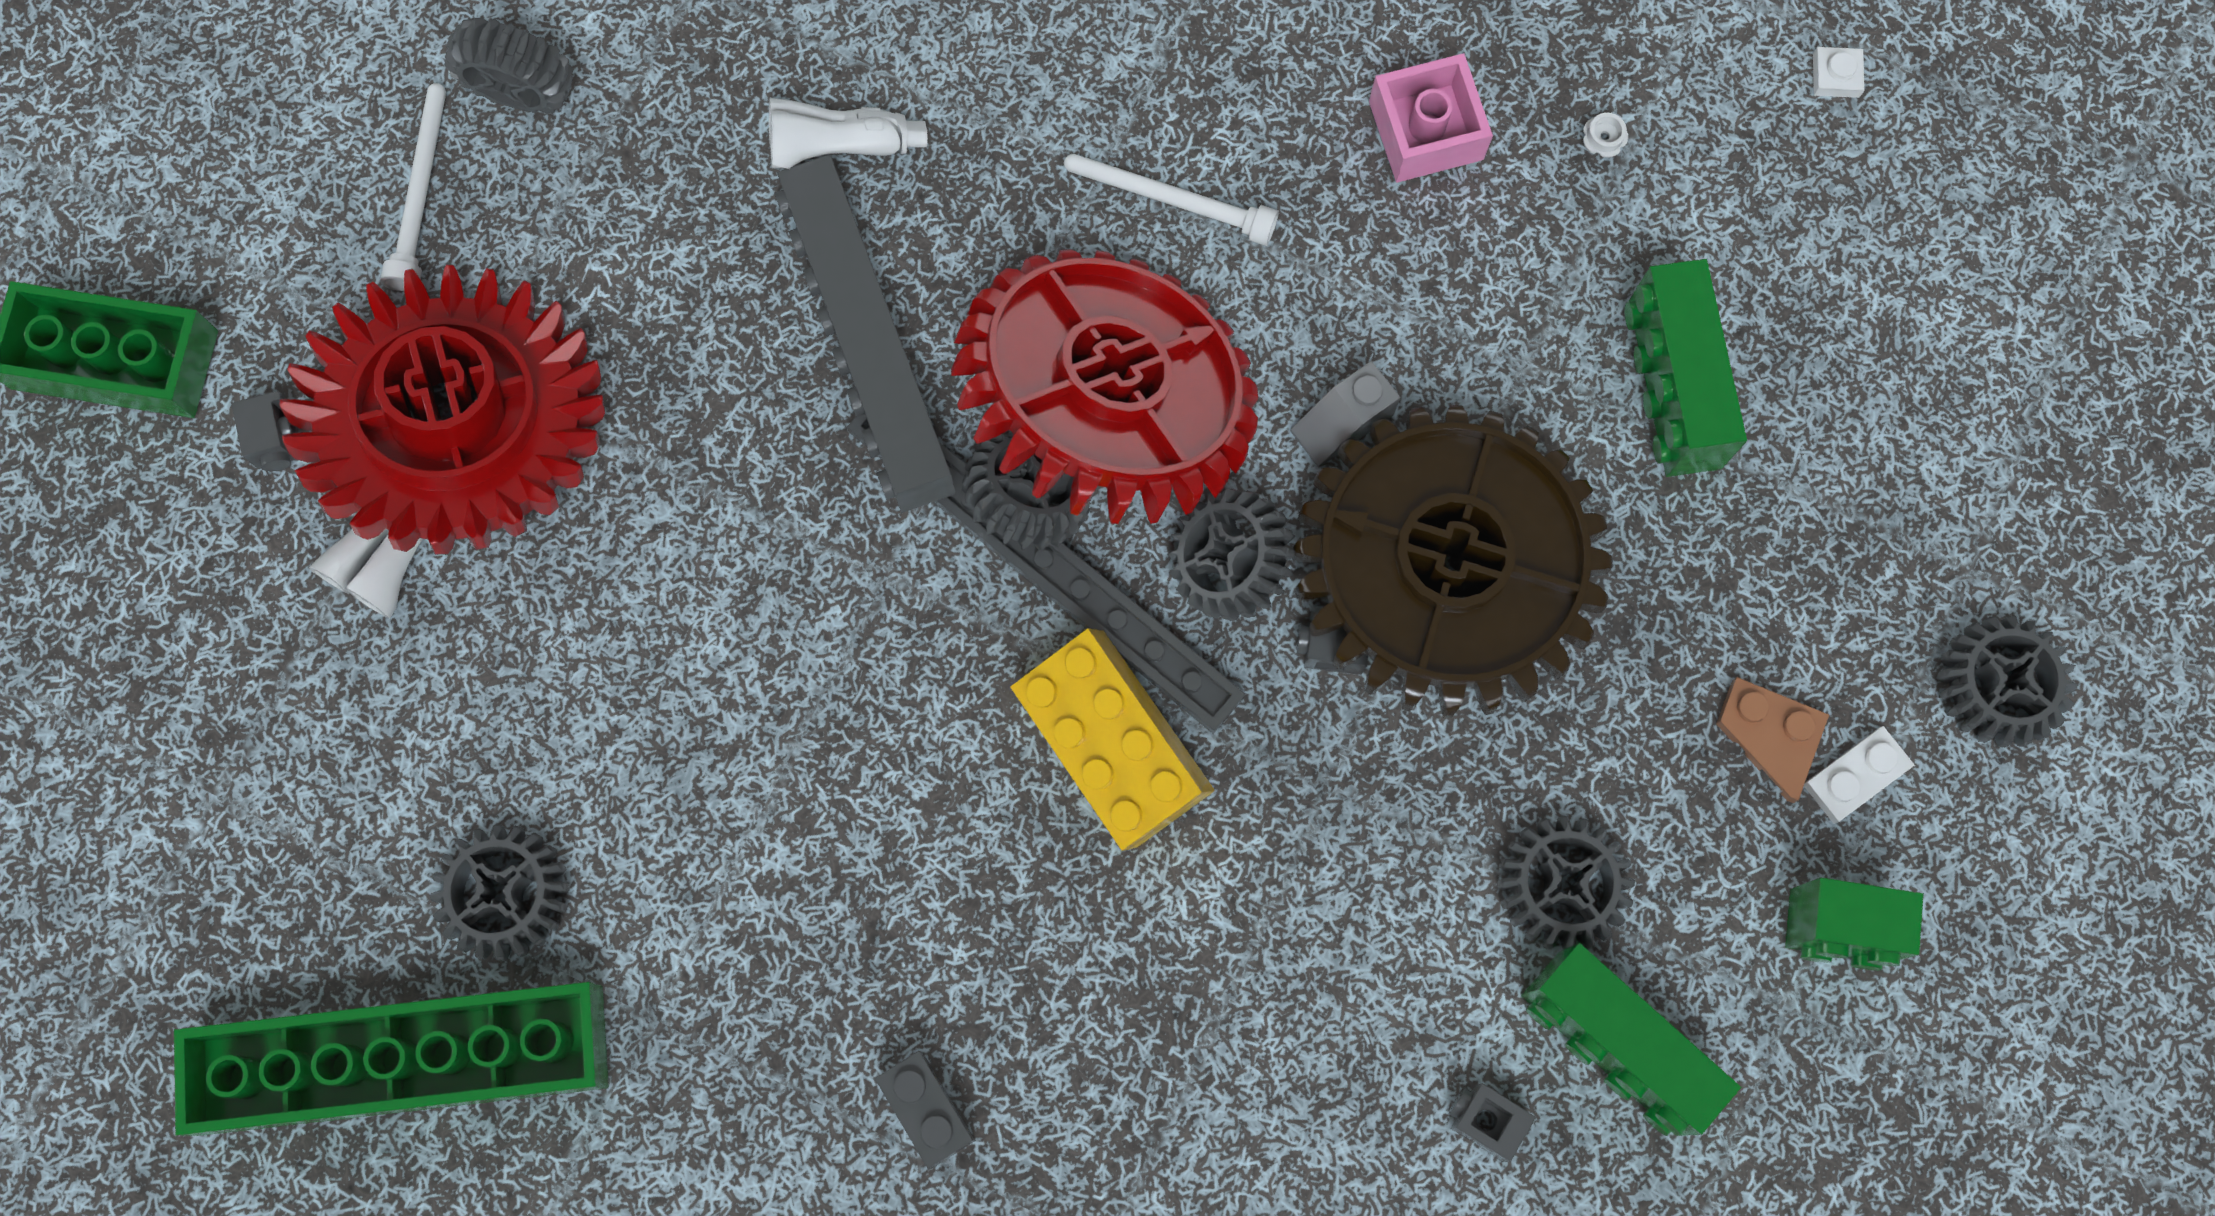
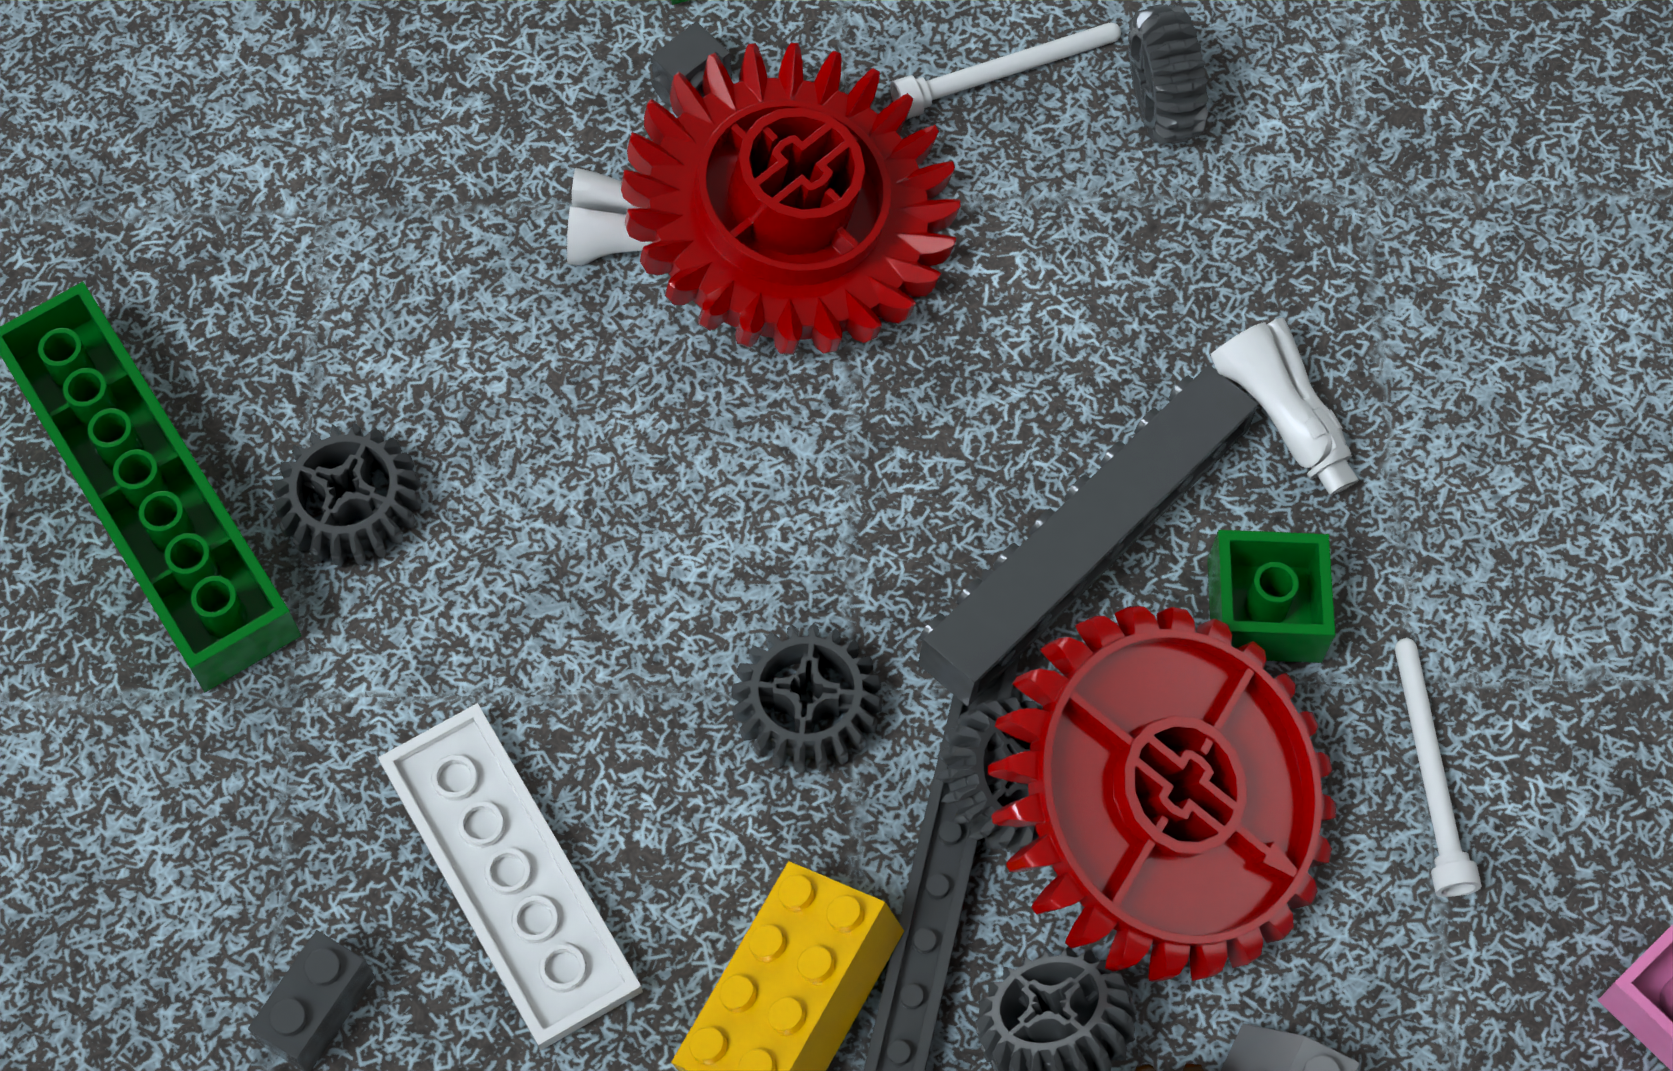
camera: 65 degrees right, 10 degrees down
none -> white plate [378,703,643,1051]
none -> dark grey gear [731,623,882,774]
none -> green brick [1207,530,1335,663]

